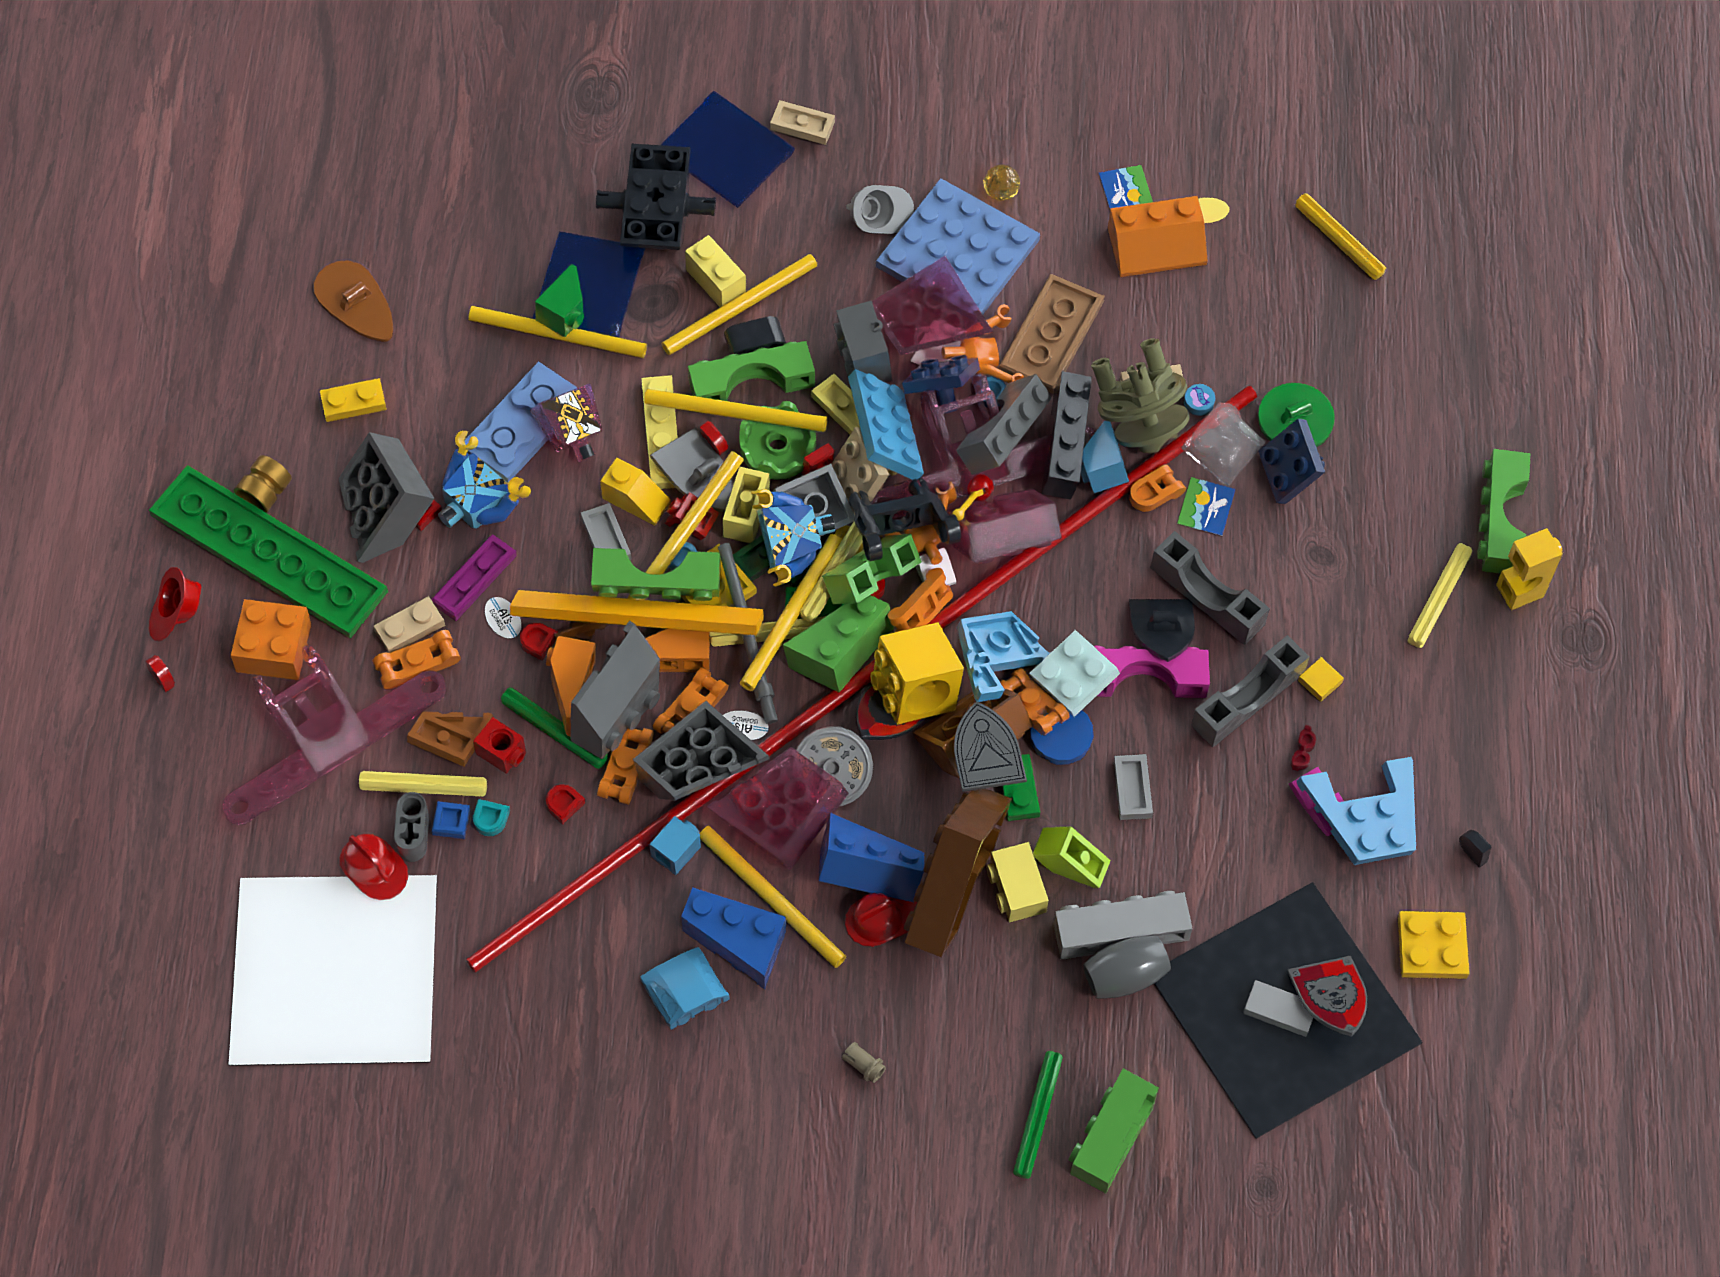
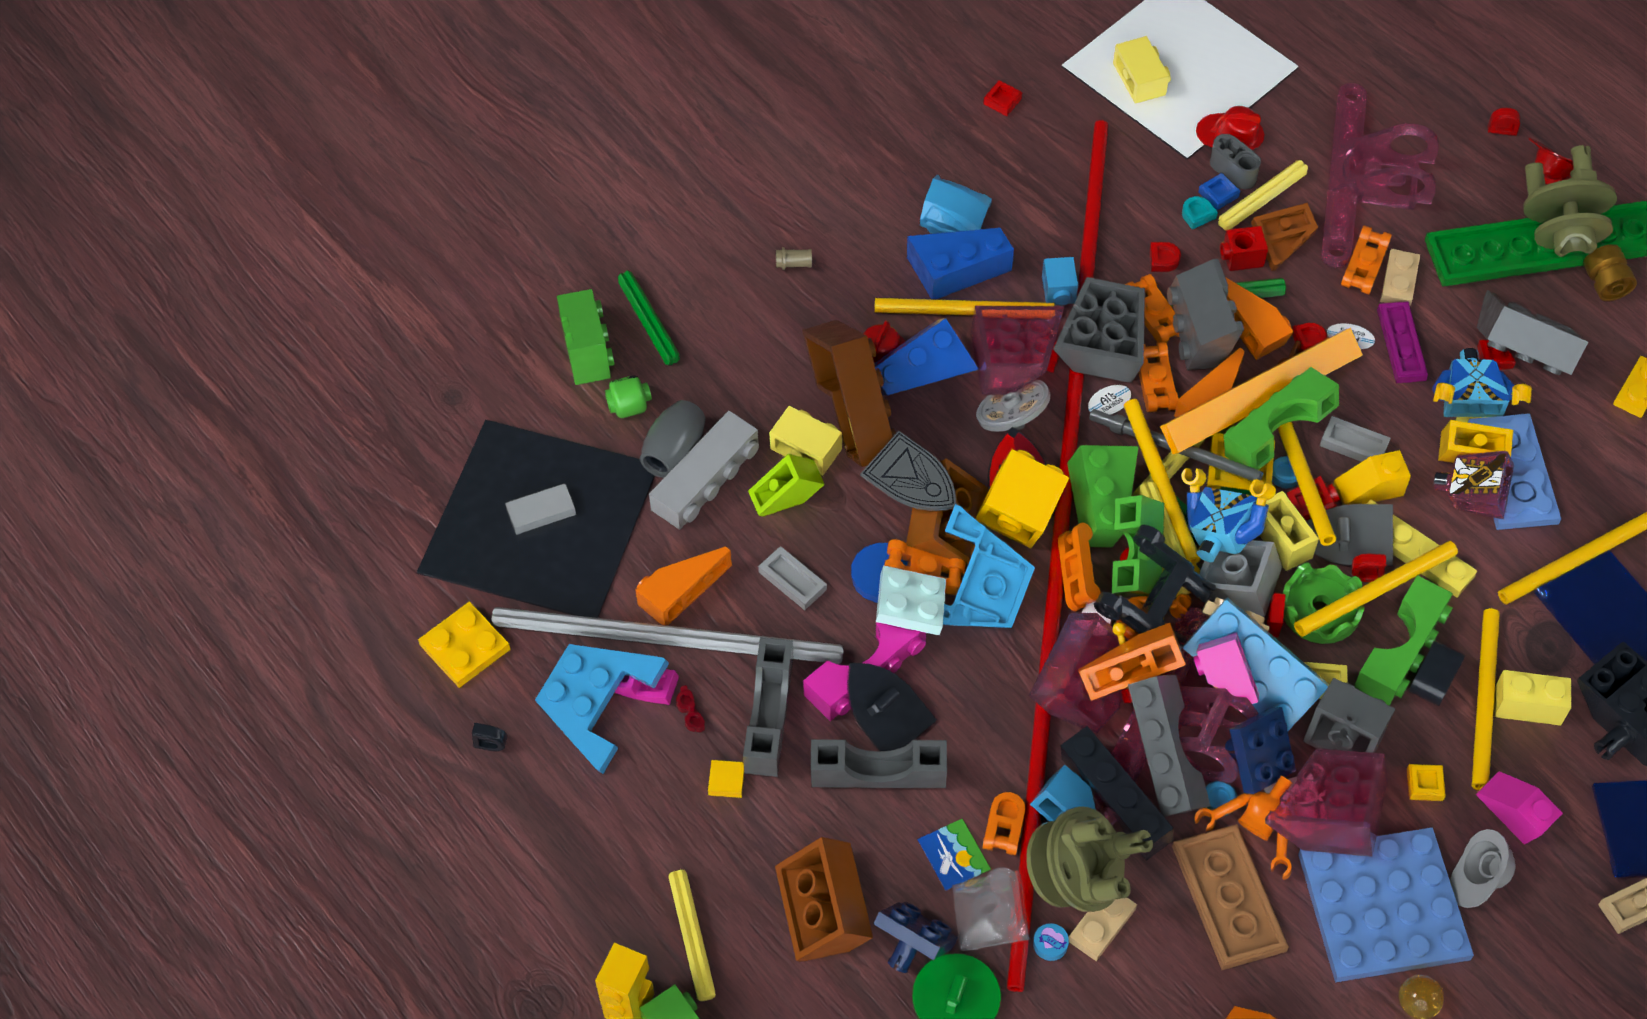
camera: 140 degrees right, 5 degrees down
orange brick [231,599,311,680] -> none
green slope [535,264,584,337] -> none
green plate [1002,754,1040,821] -> none
shield [1288,956,1367,1036] -> none
none -> light grey axle [492,607,844,664]
none -> bright green head [605,375,652,418]
none -> orange slope [635,546,732,626]
none -> dark orange slope [775,837,873,962]
none -> red tile [983,80,1023,116]
none -> orange slope [1078,623,1186,701]
none -> light yellow brick [1113,36,1171,104]
none -> slope [1194,632,1259,704]
none -> yellow tile [1407,764,1446,801]
none -> yellow slope [1438,420,1513,465]
none -> dark pink slope [1476,771,1563,845]
none -> olive piece [1523,145,1617,257]

